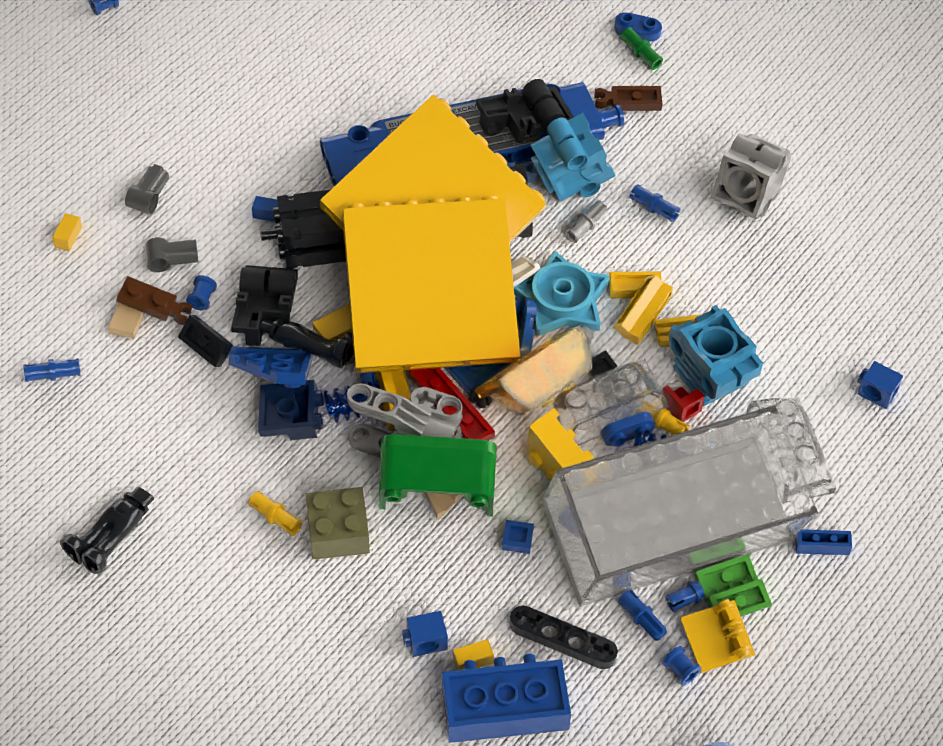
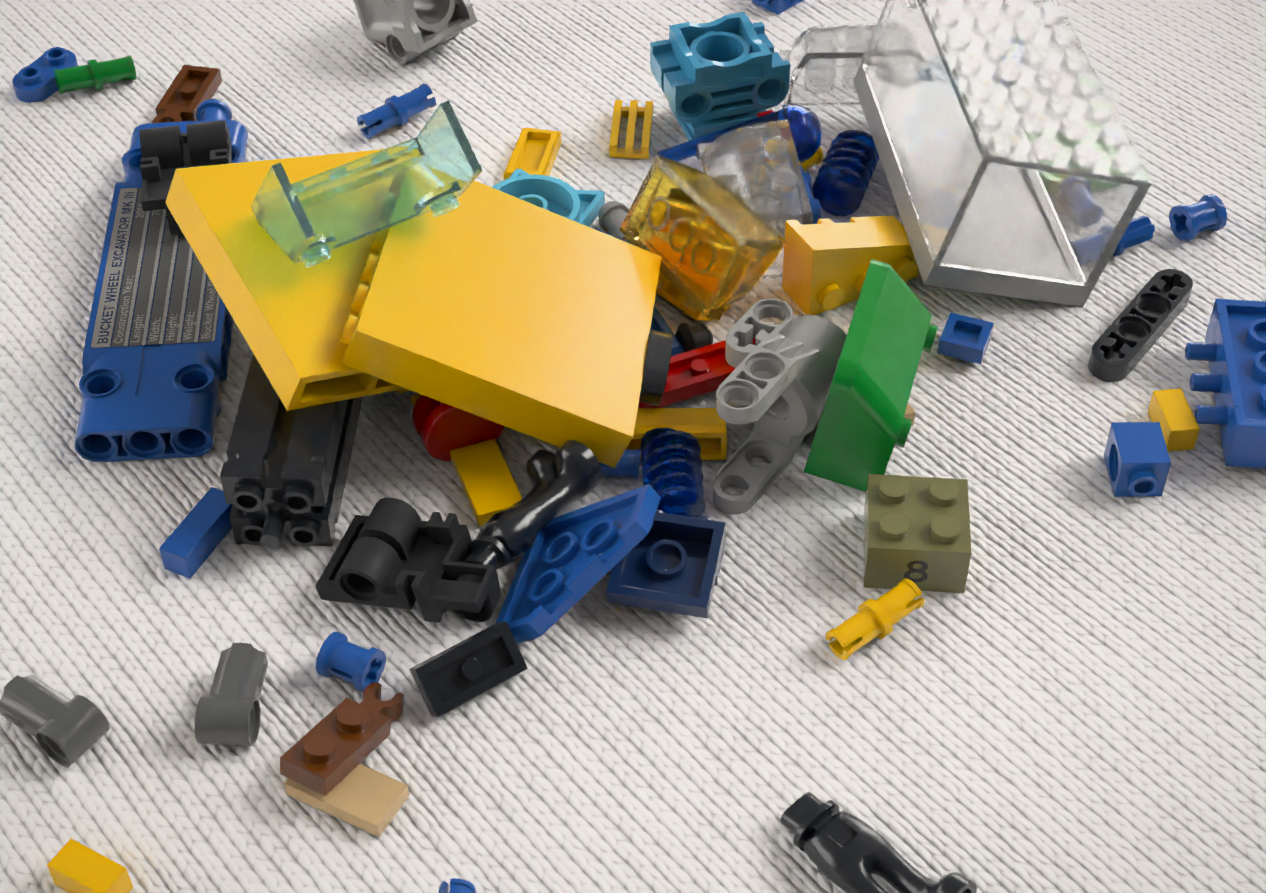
camera: 75 degrees left, 10 degrees down
dark azure piece [530,113,616,202] -> none
yellow piece [613,275,673,345] -> none
yellow hinge [680,599,755,673] -> none
none -> clear light blue windscreen [251,101,483,267]
none -> black beam [639,329,673,406]
none -> clear blue piece [657,104,823,167]

